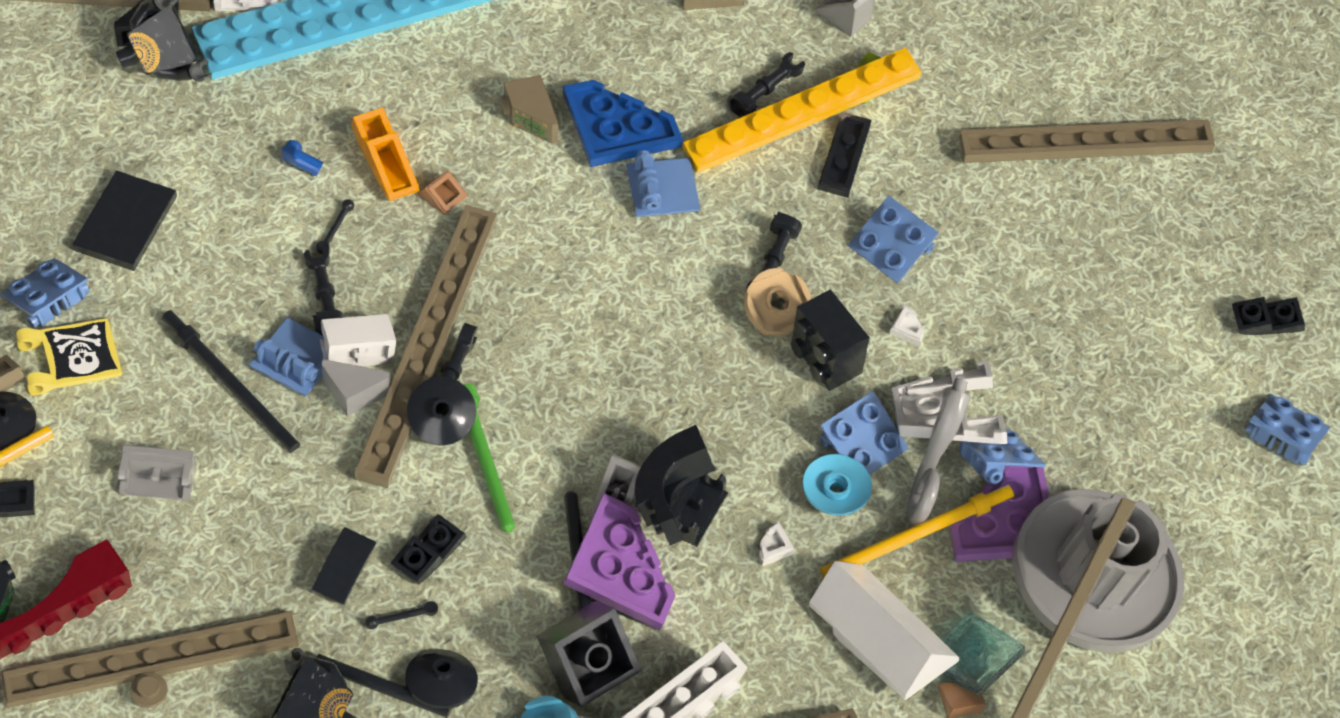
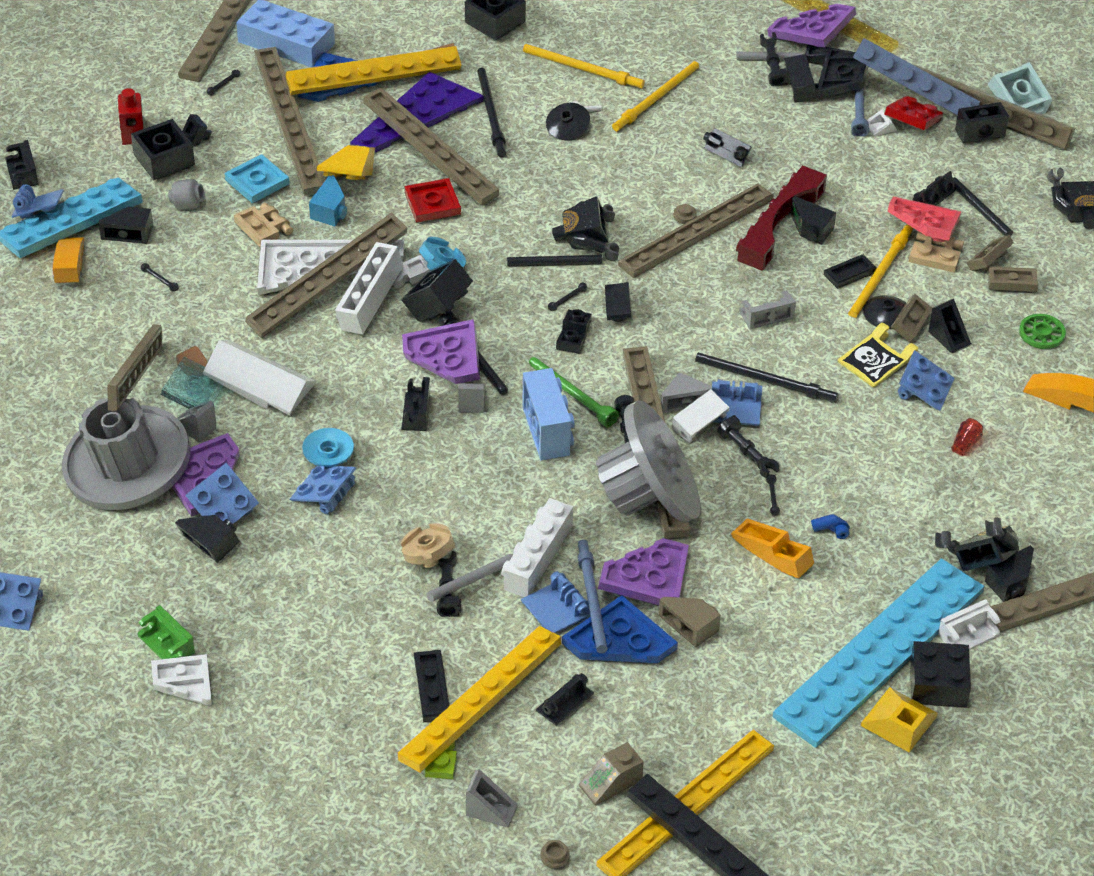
camera: 160 degrees right, 10 degrees down
black tile [72,170,177,271] -> none
black dish [405,649,478,709] -> none
black dish [407,377,476,446] -> none
medium nougat slope [418,170,468,215] -> none
black arch [634,425,715,545] -> none
black piece [727,52,805,118] -> none
white tile [759,522,795,566] -> none
black brick [791,289,870,391] -> none
yellow bar [819,484,1014,578] -> none
medium blue hinge [848,195,939,283] -> none
white tile [890,305,924,347] -> none
white wing [892,360,1007,444] -> none
light grey plant [907,378,971,525] -> none
dark tan plate [959,119,1215,163] -> none
black slope [1232,297,1305,335] -> none
none -> bright green hinge [138,605,195,660]
none -> white wing [151,654,212,705]
none -> black slope [175,515,240,563]
none -> light grey slope [177,400,217,442]
none -> light grey bar [427,554,513,602]
none -> white brick [501,498,573,597]
none -> light blue brick [522,368,575,461]
none -> black hinge [536,673,594,726]
none -> sand blue bar [577,539,608,653]
none -> light grey piece [596,400,700,523]
none -> medium lavender plate [598,538,689,605]
none -> clear red cone [951,418,983,456]

